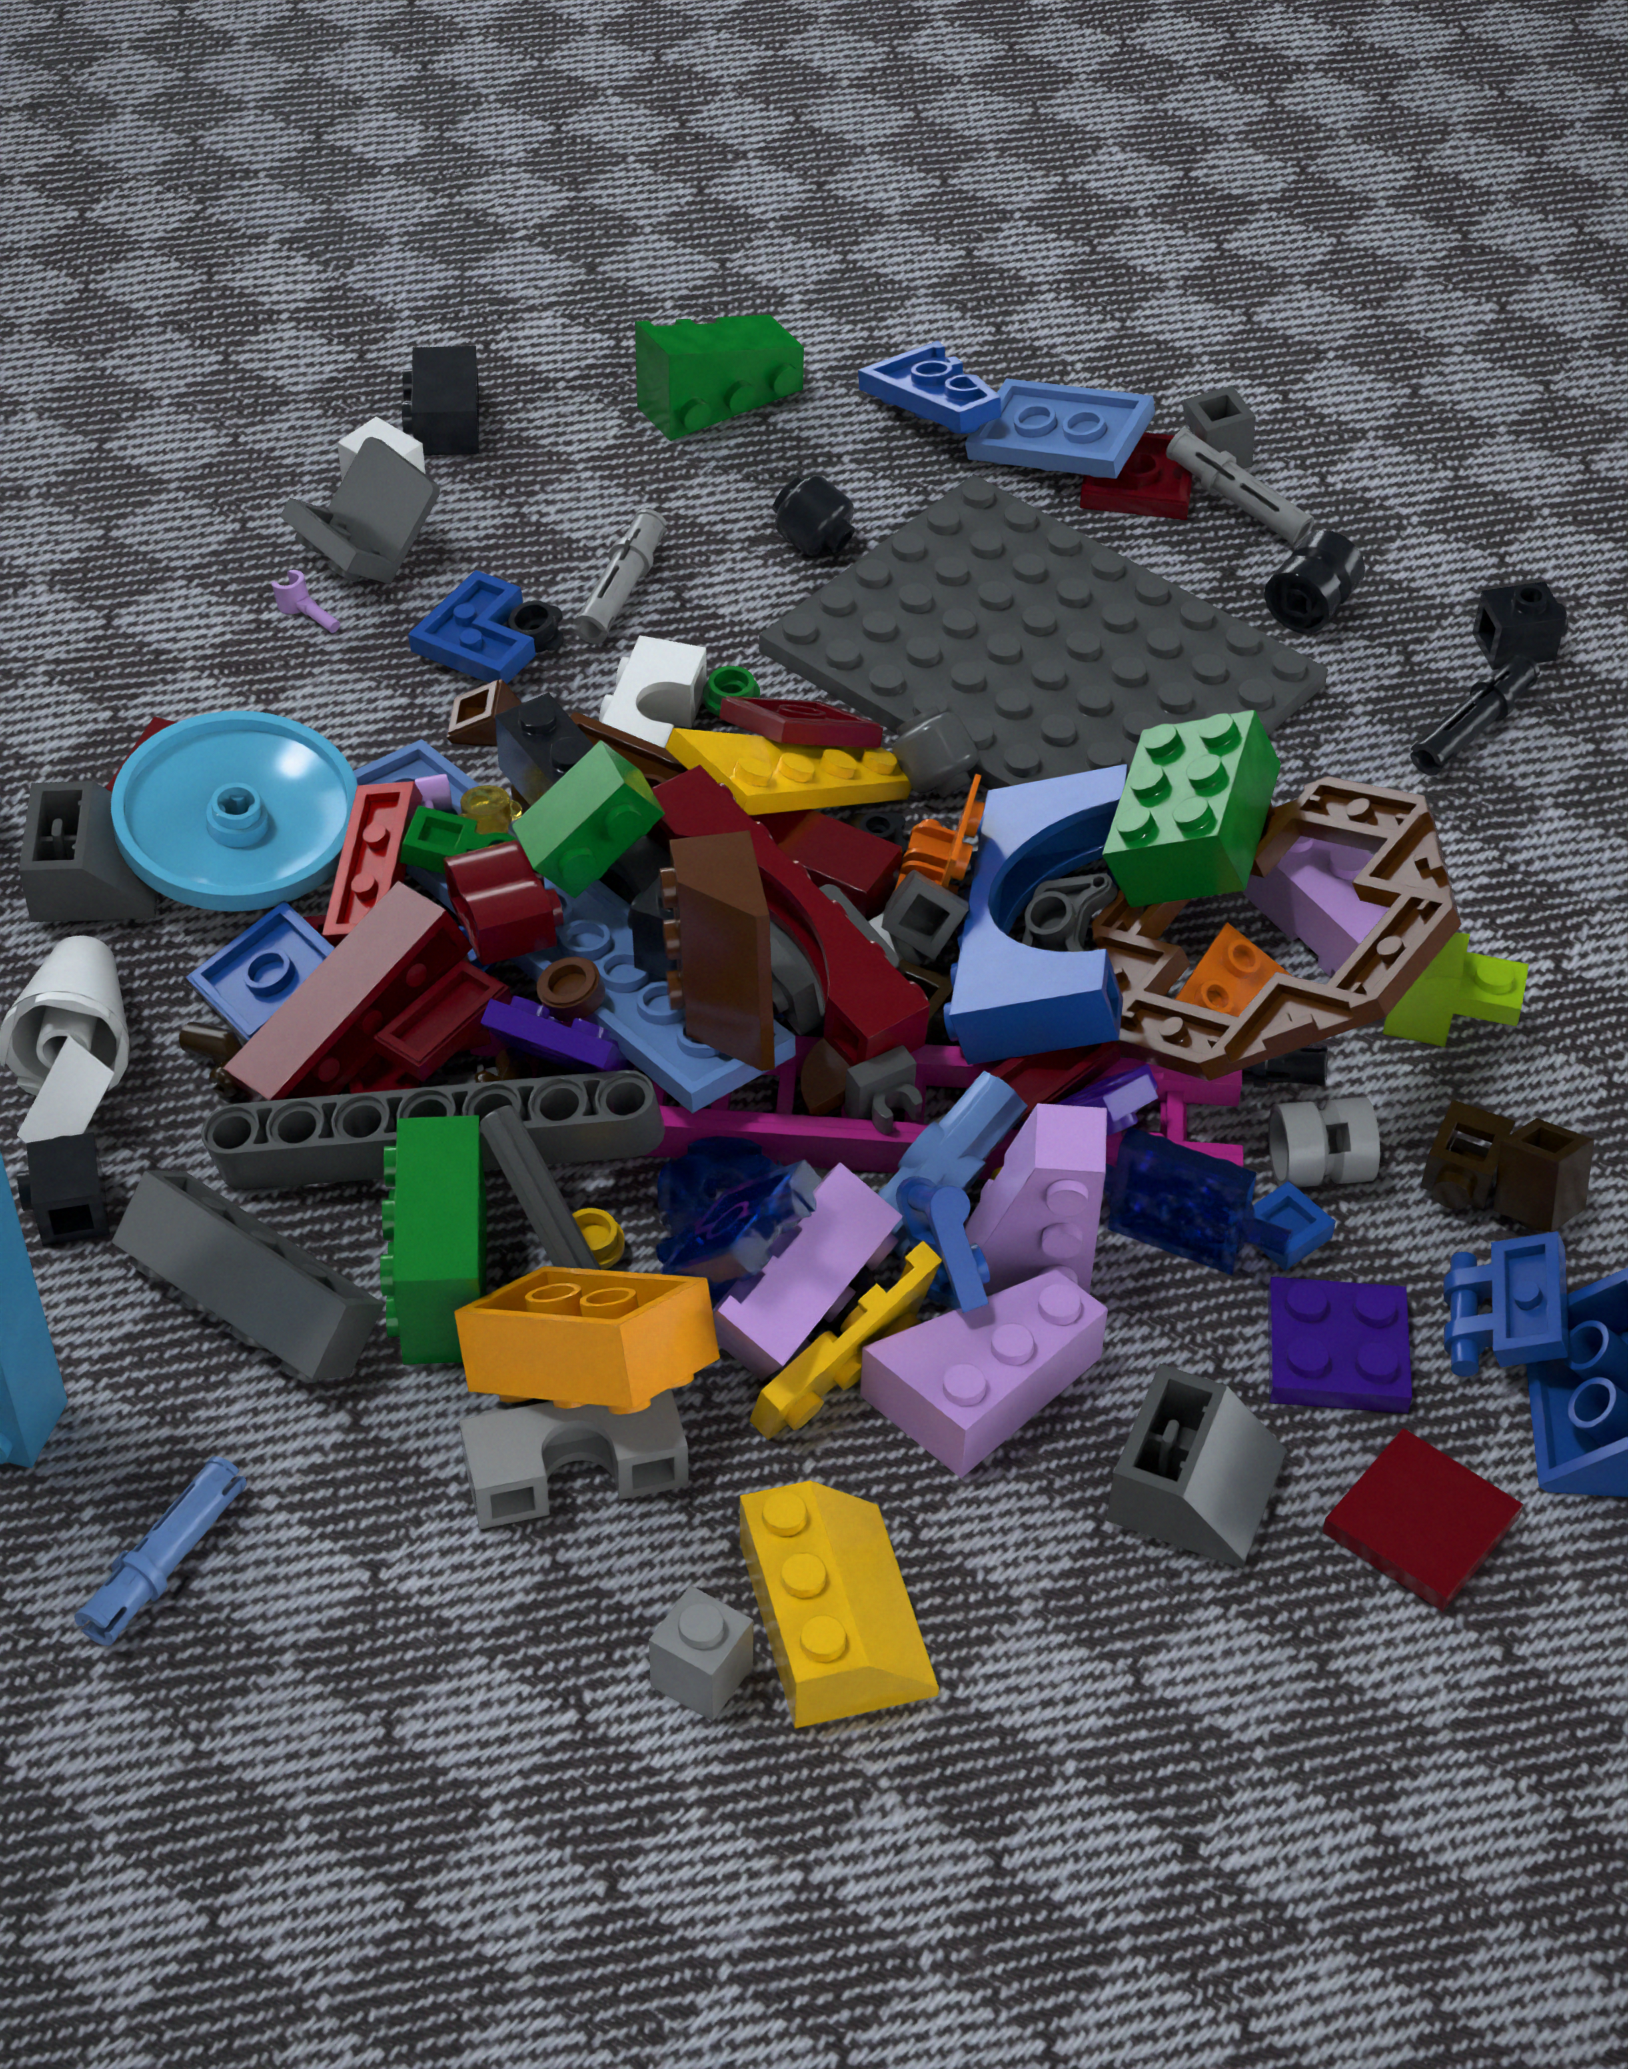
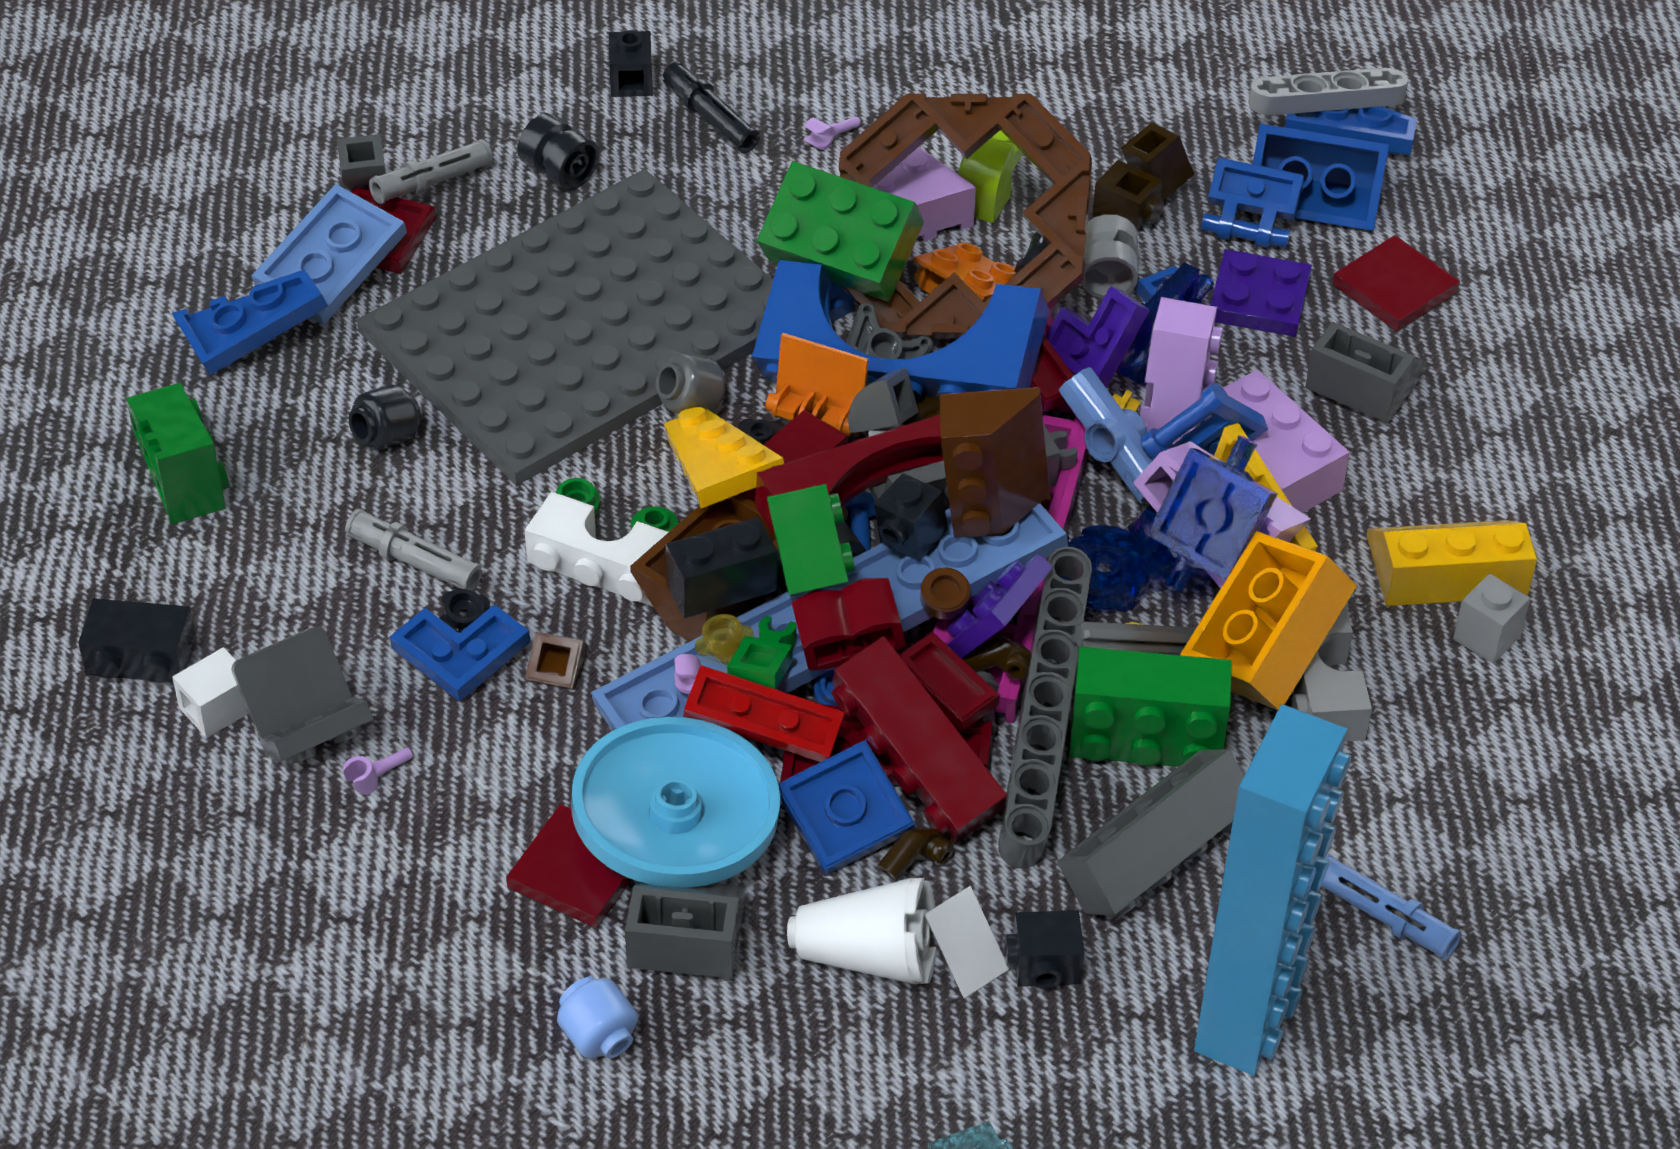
camera: 80 degrees left, 0 degrees up
dark red tile [719,696,883,748] -> none
none -> lavender hand [803,117,861,150]

